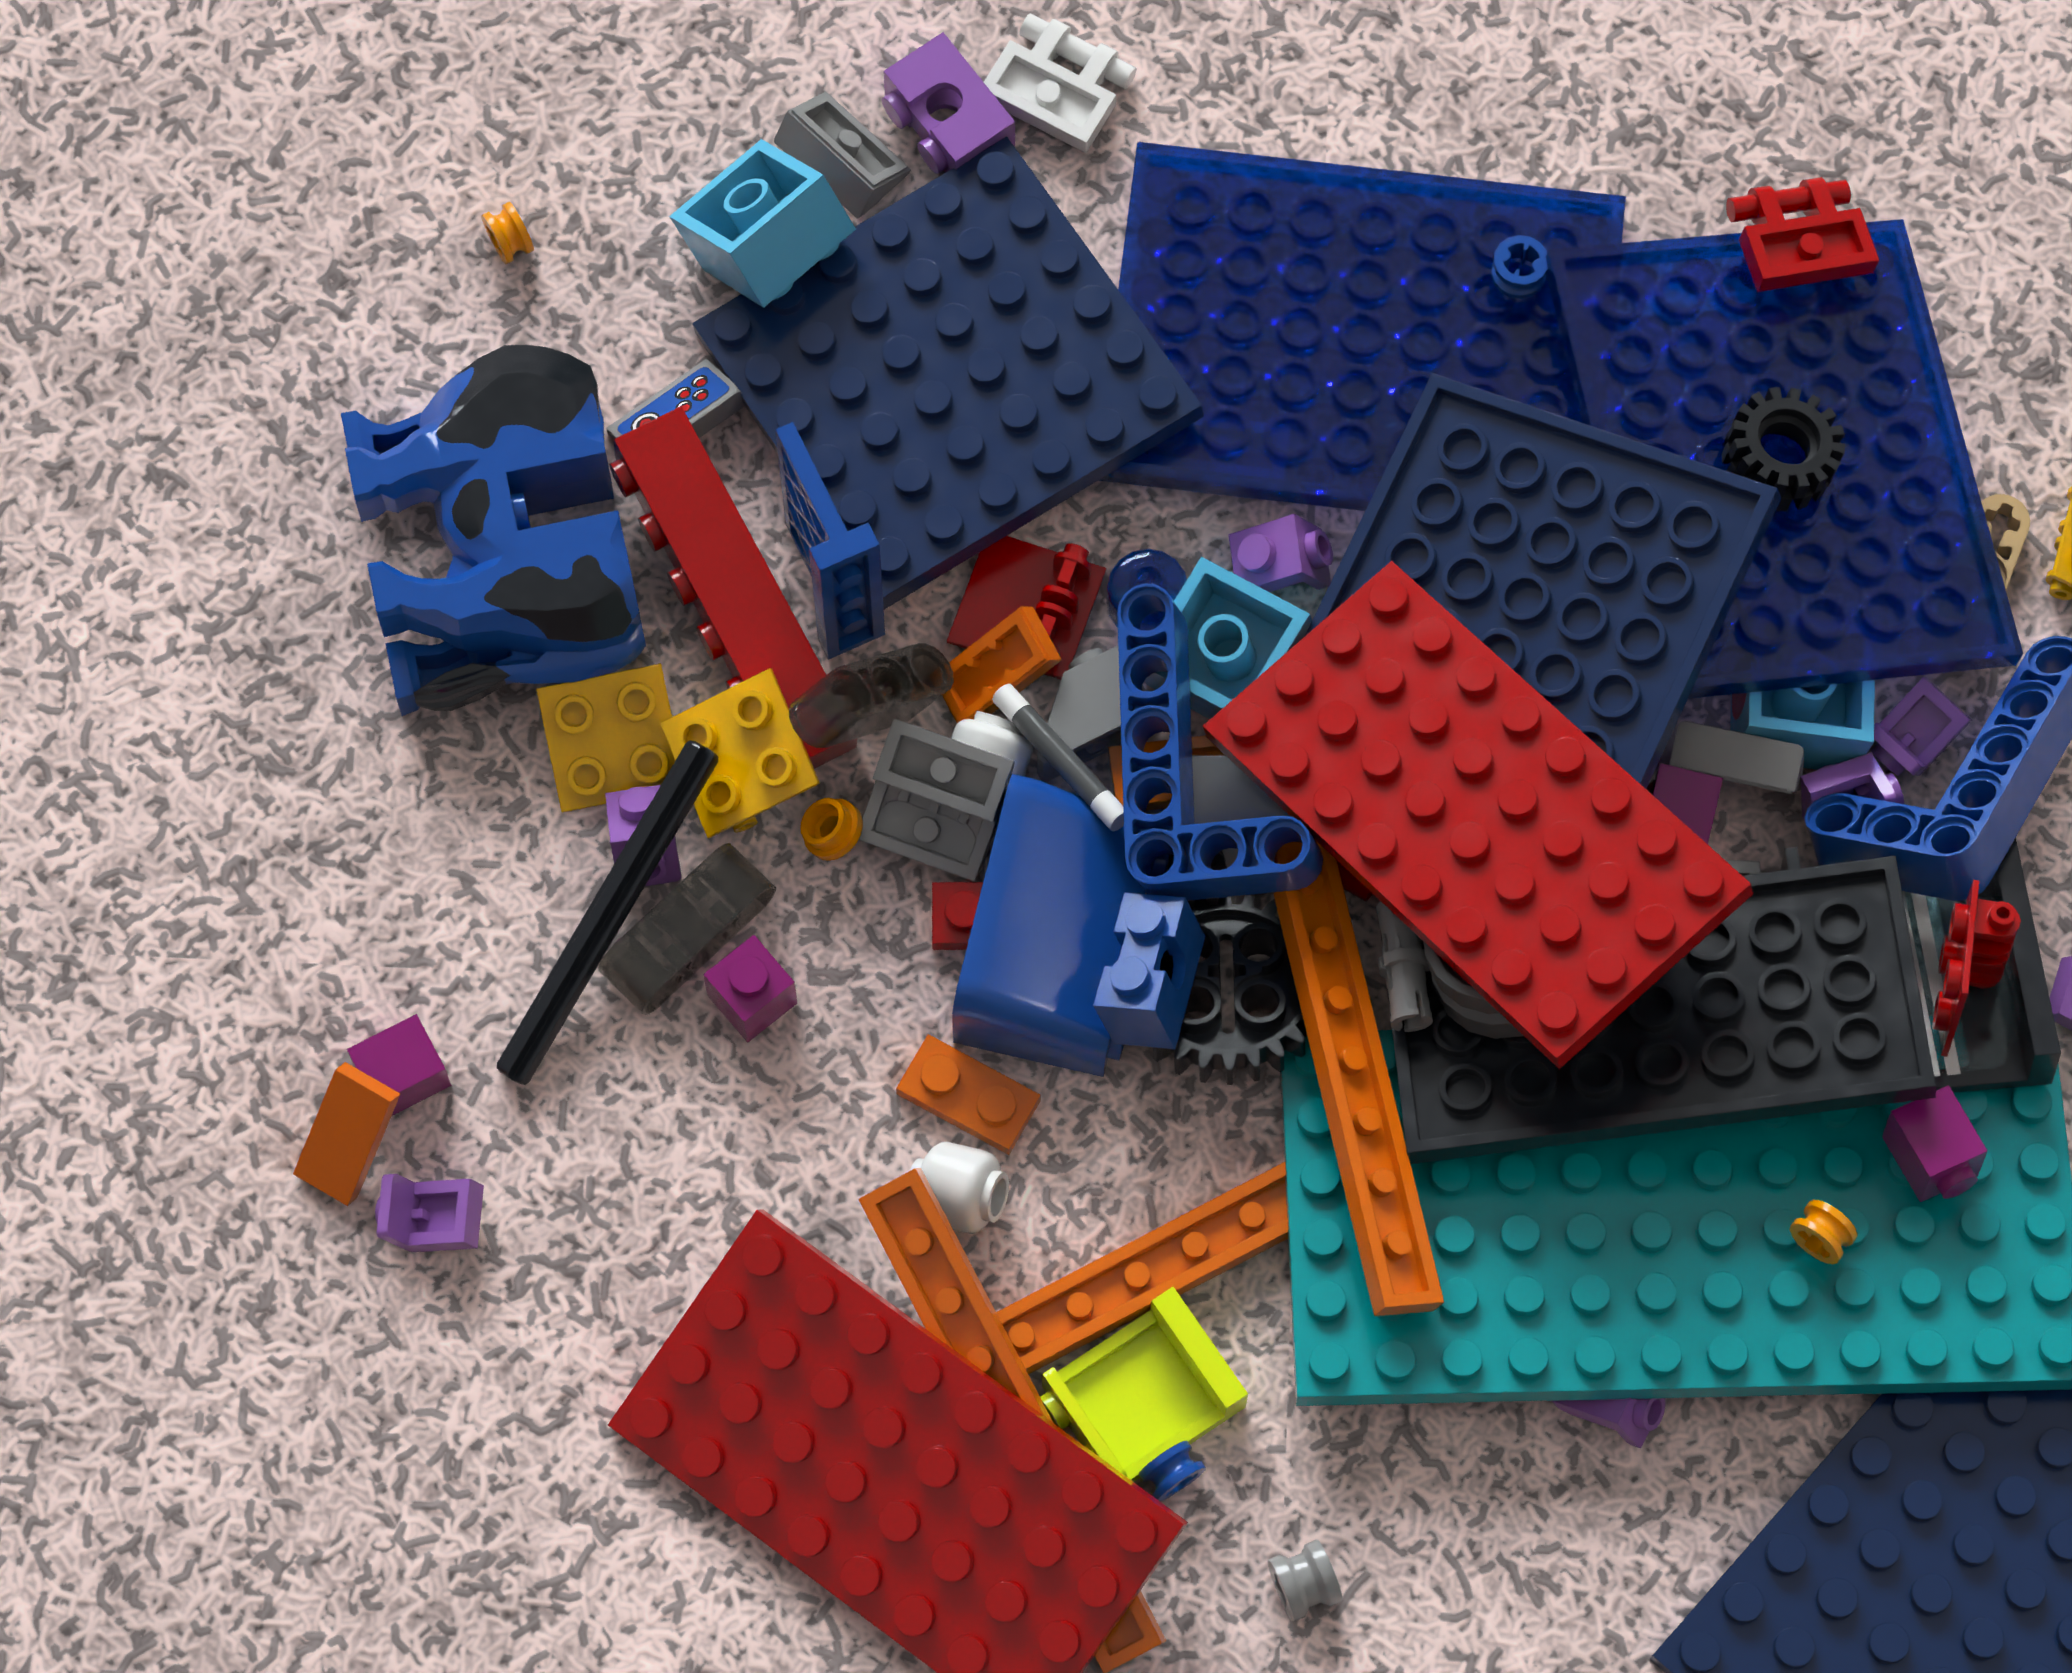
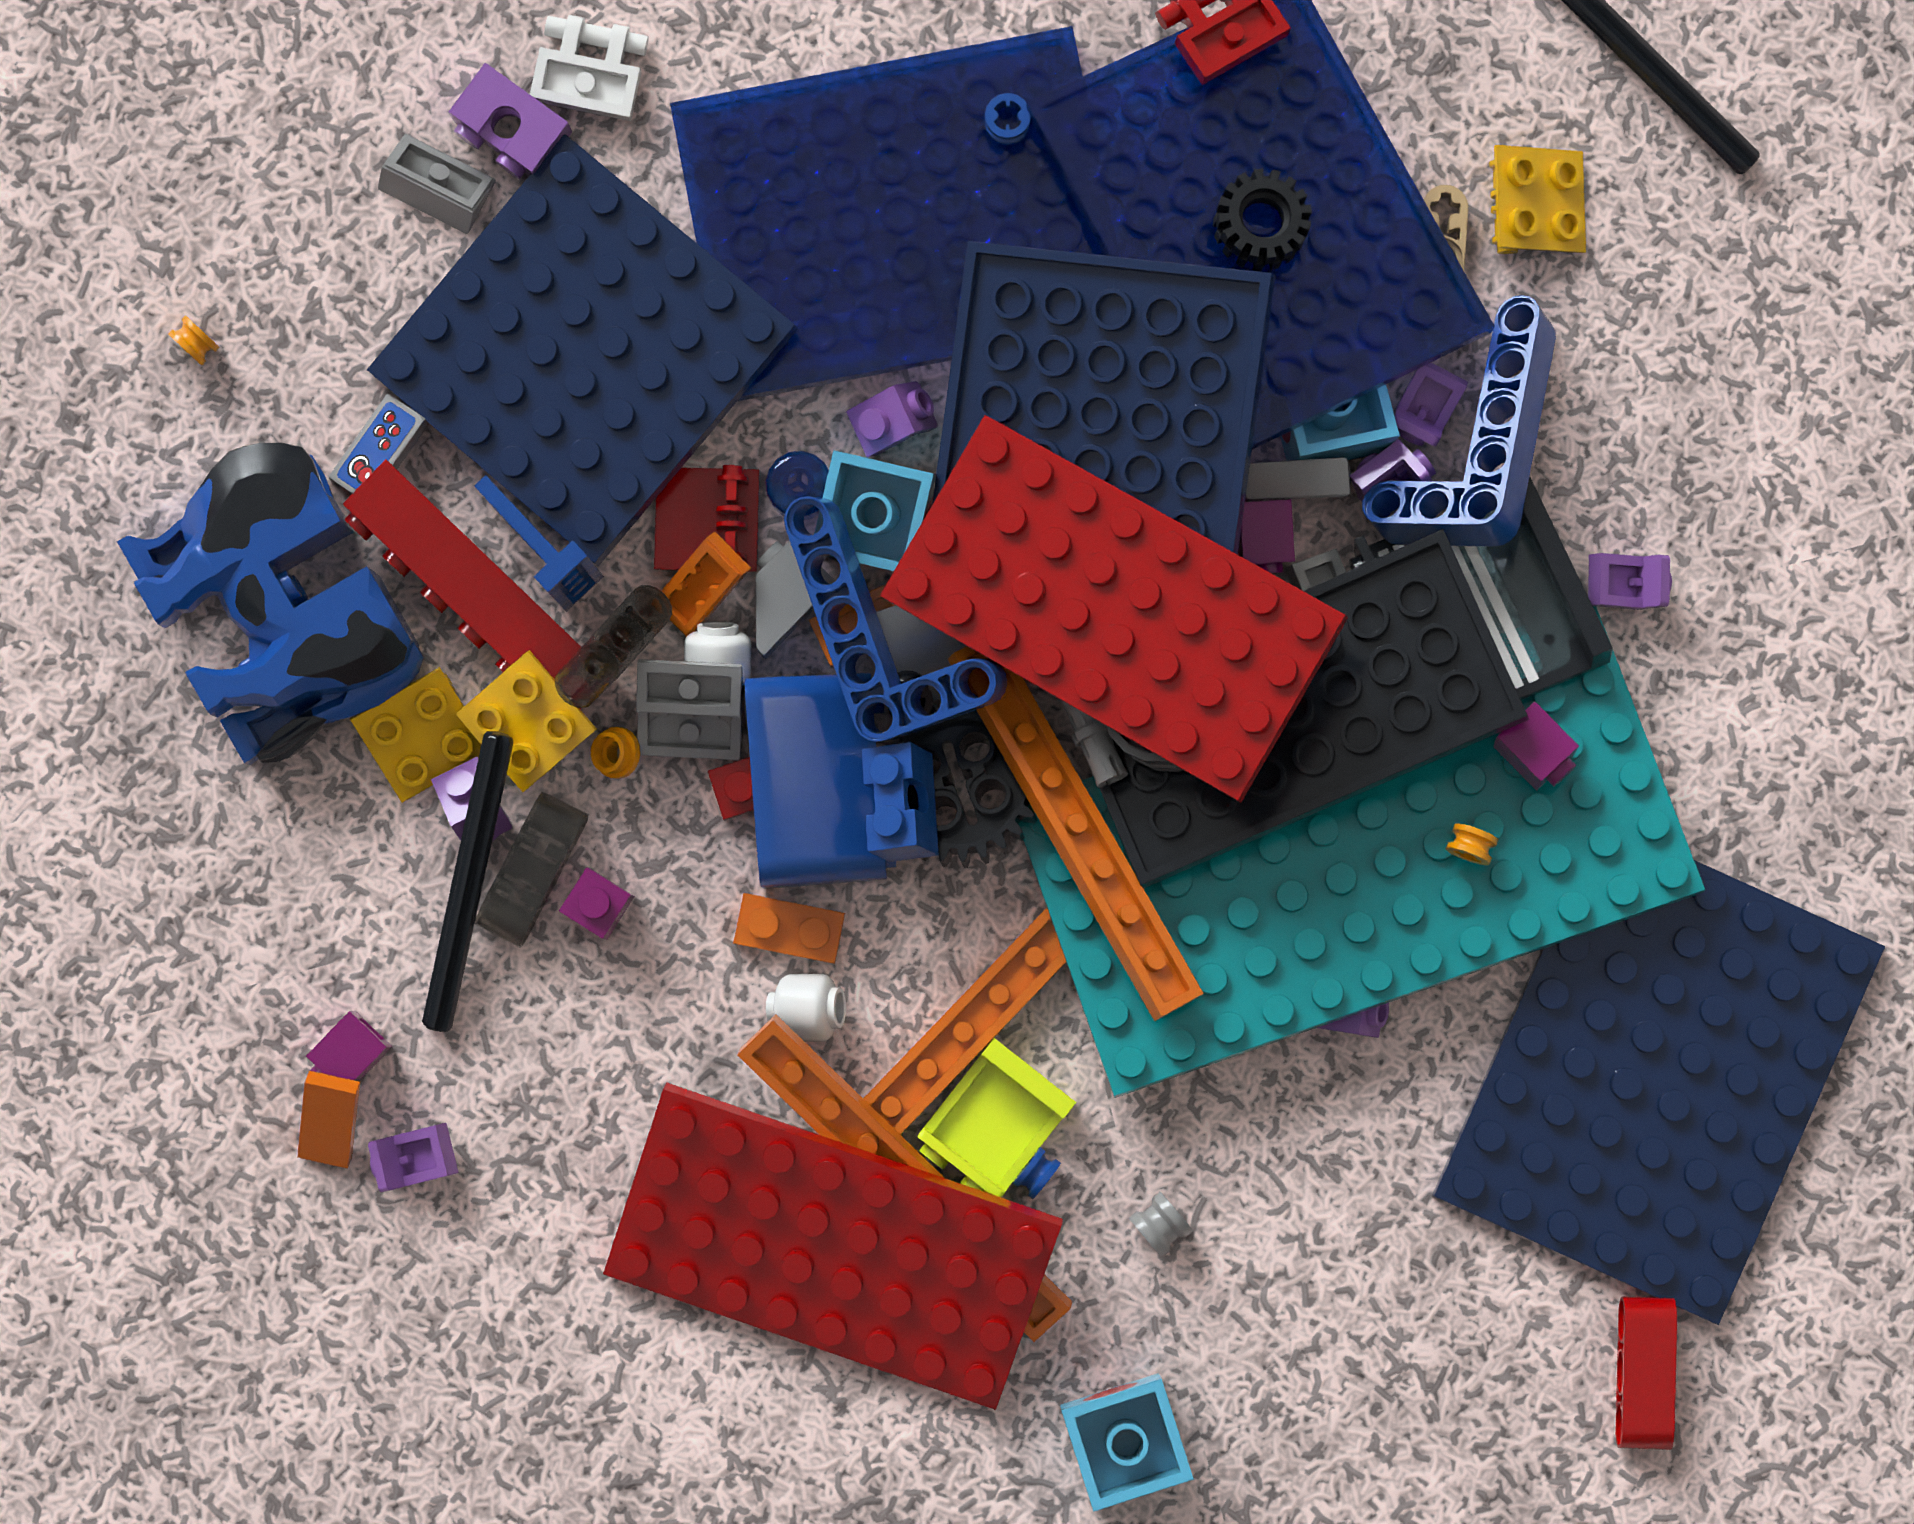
camera: 20 degrees left, 15 degrees up
medium azure brick [669,139,856,308] -> none
dark grey bar [992,684,1124,831] -> none
red hinge [1932,880,2021,1057] -> none

